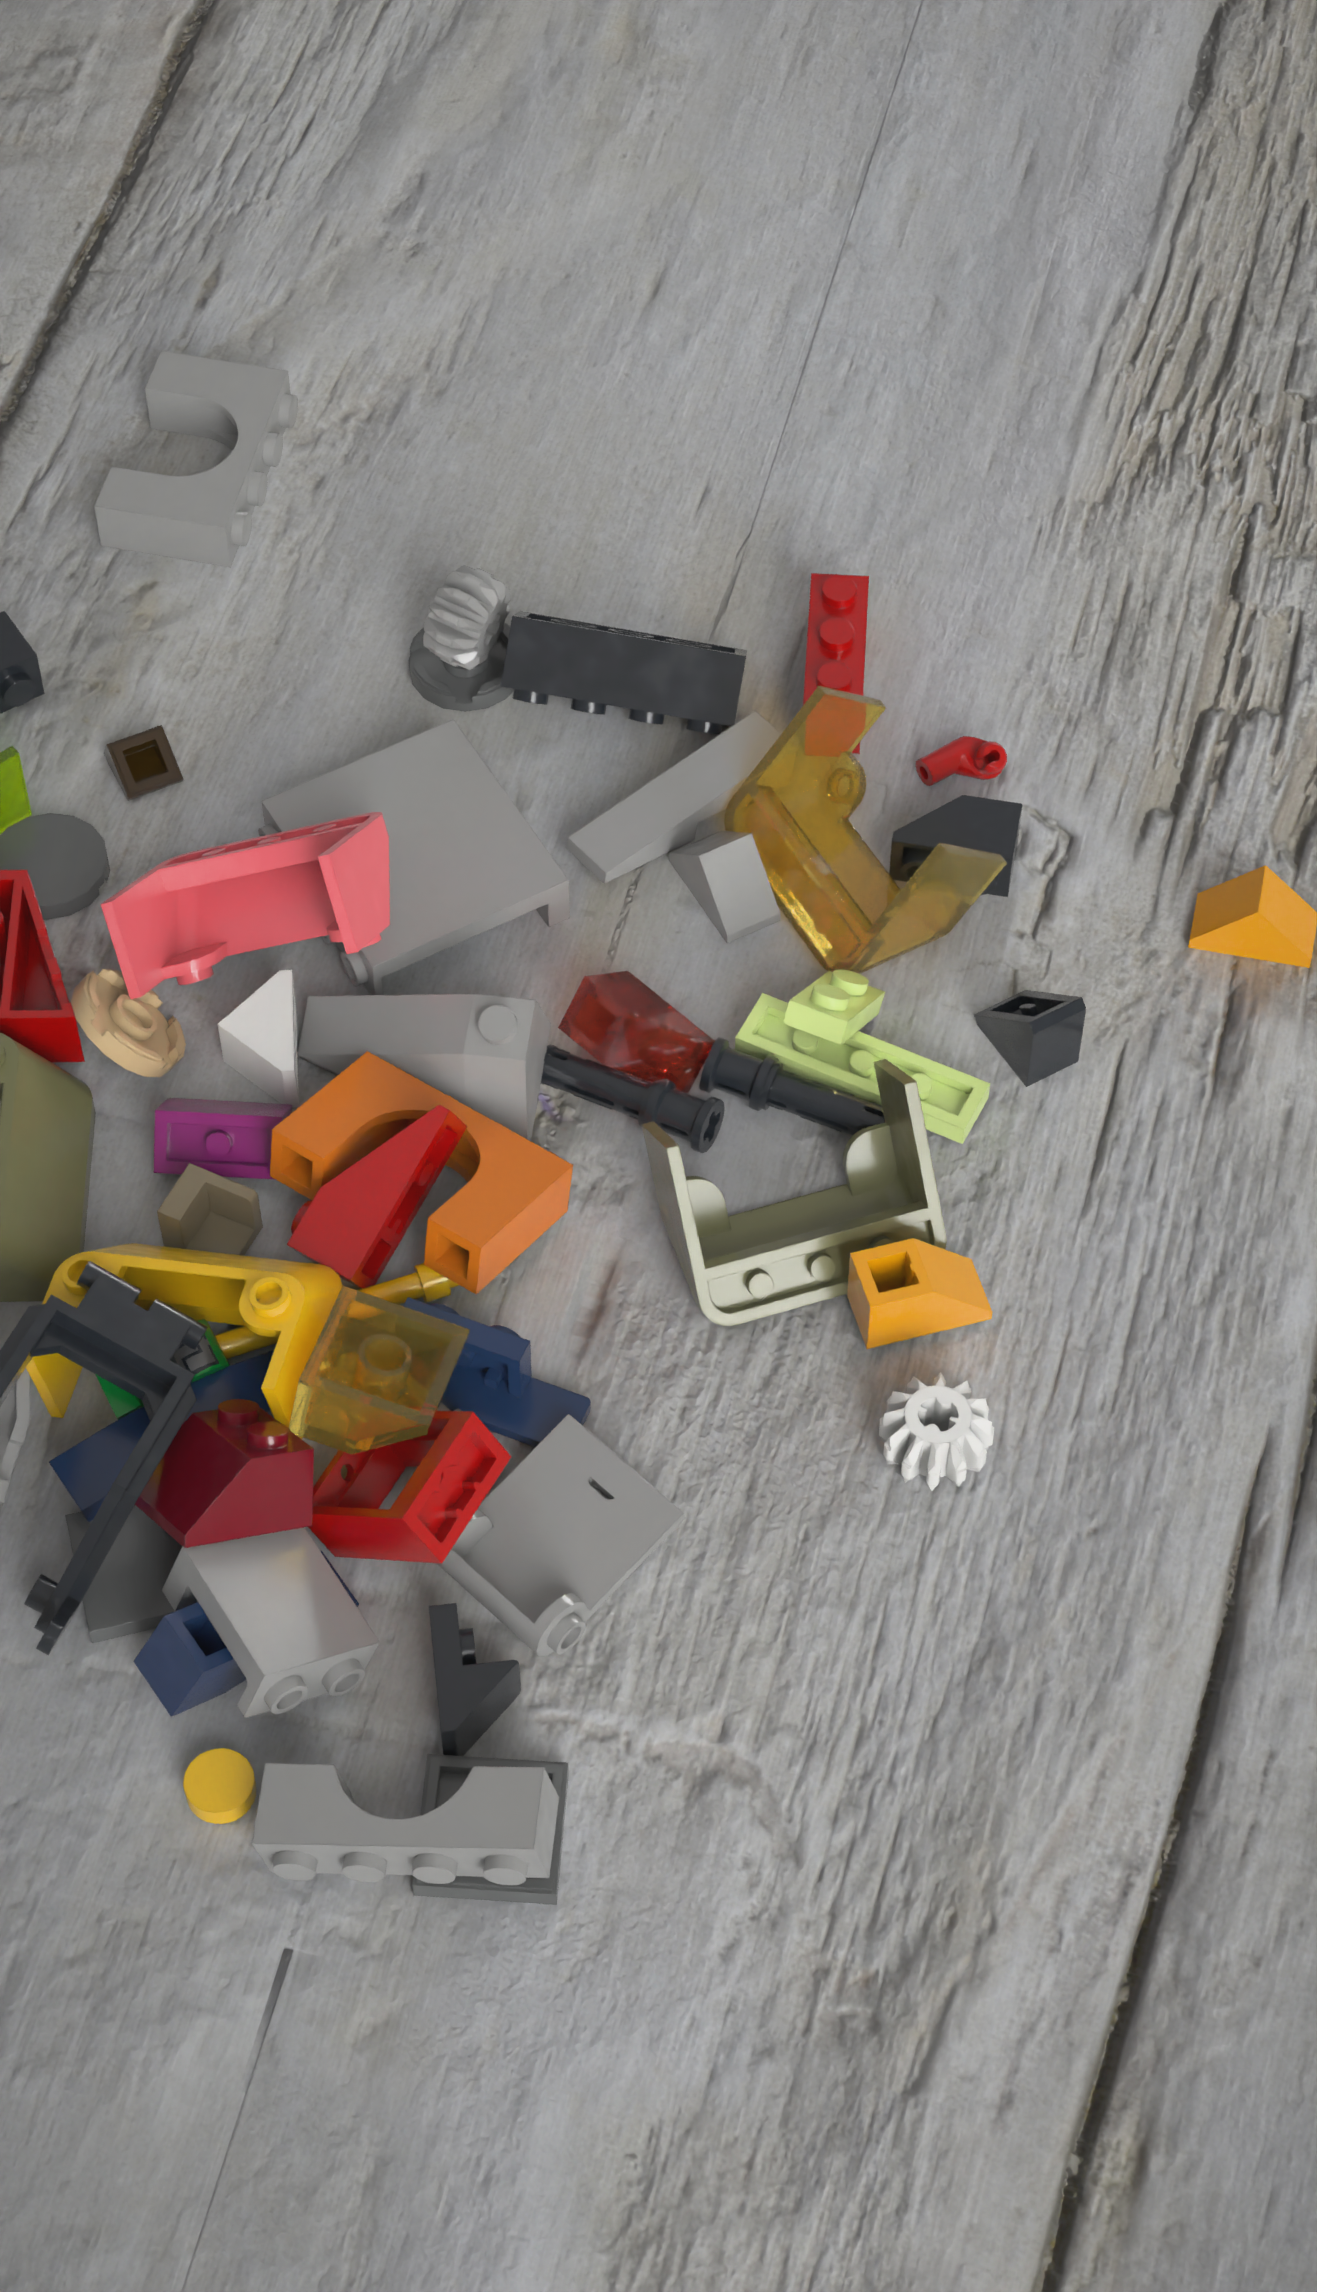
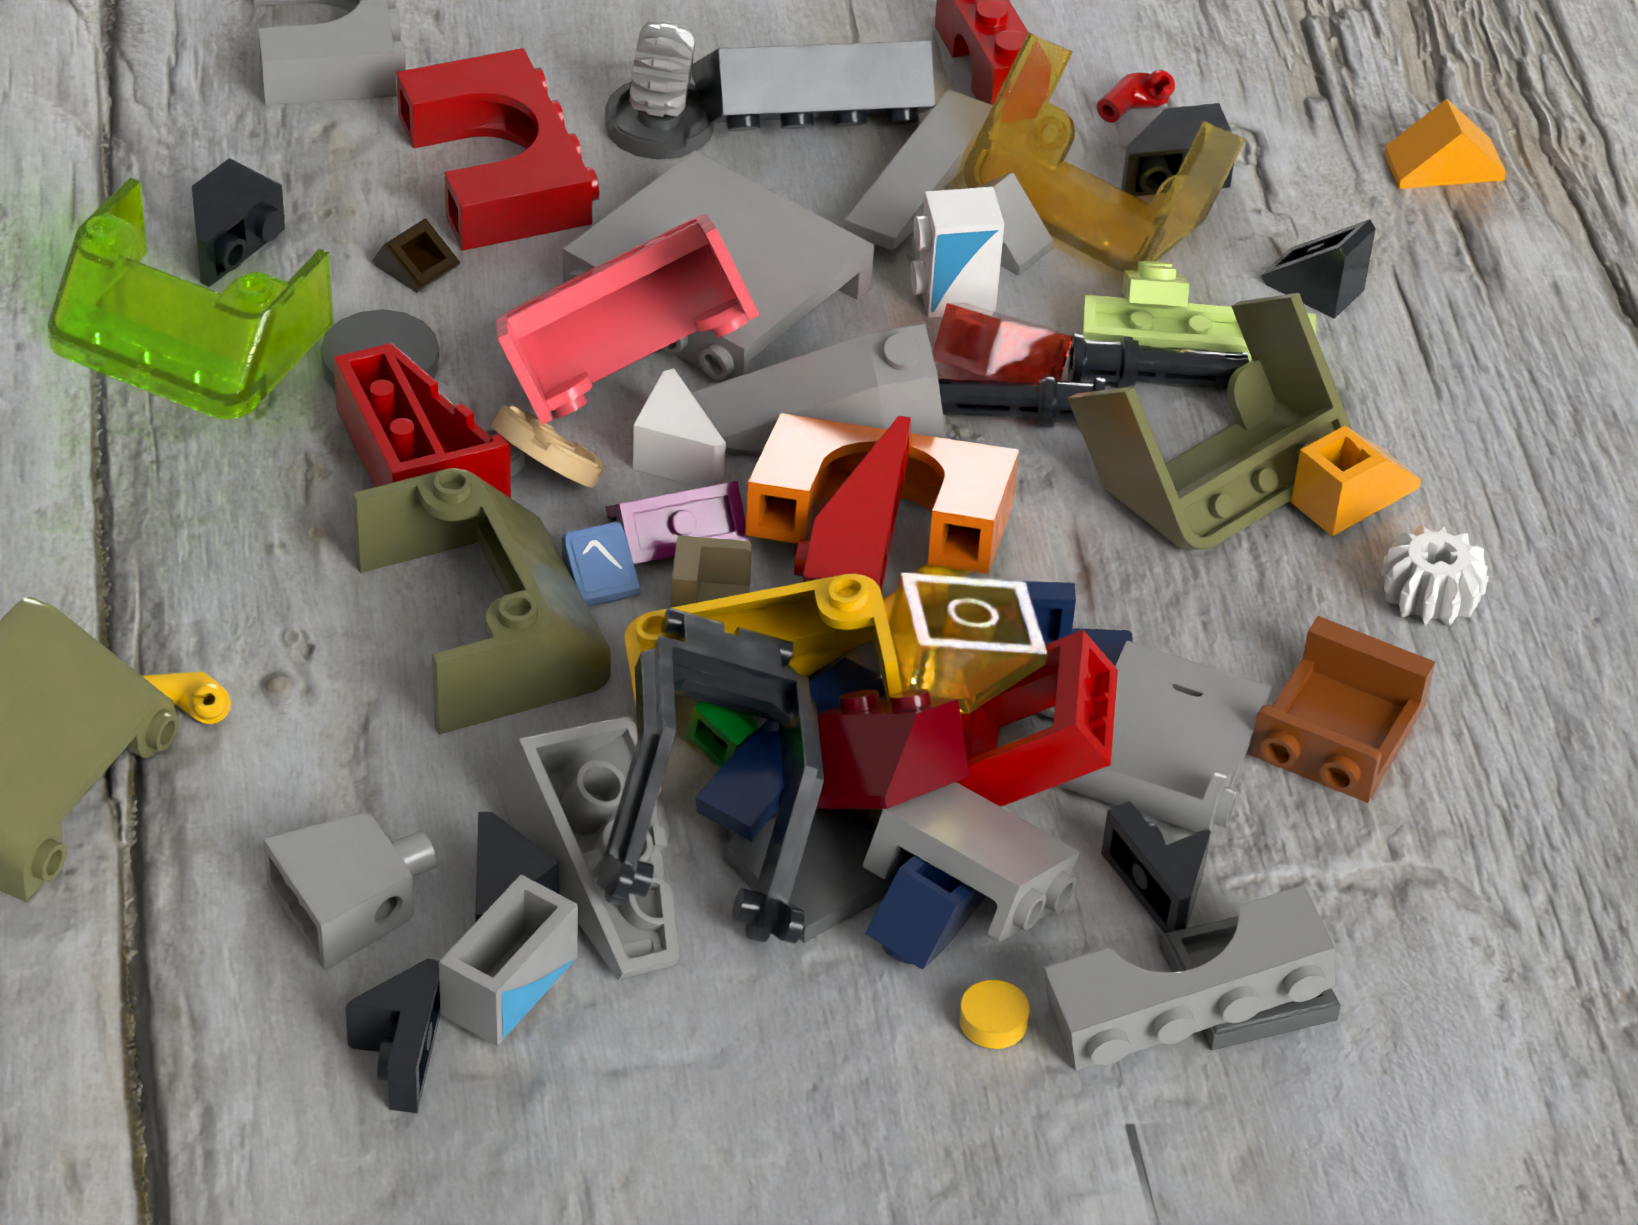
camera: 25 degrees left, 10 degrees down
none -> red arch [396,48,600,251]
none -> medium blue slope [562,522,640,606]
none -> white brick [910,187,1004,318]
none -> dark orange panel [1249,616,1435,803]

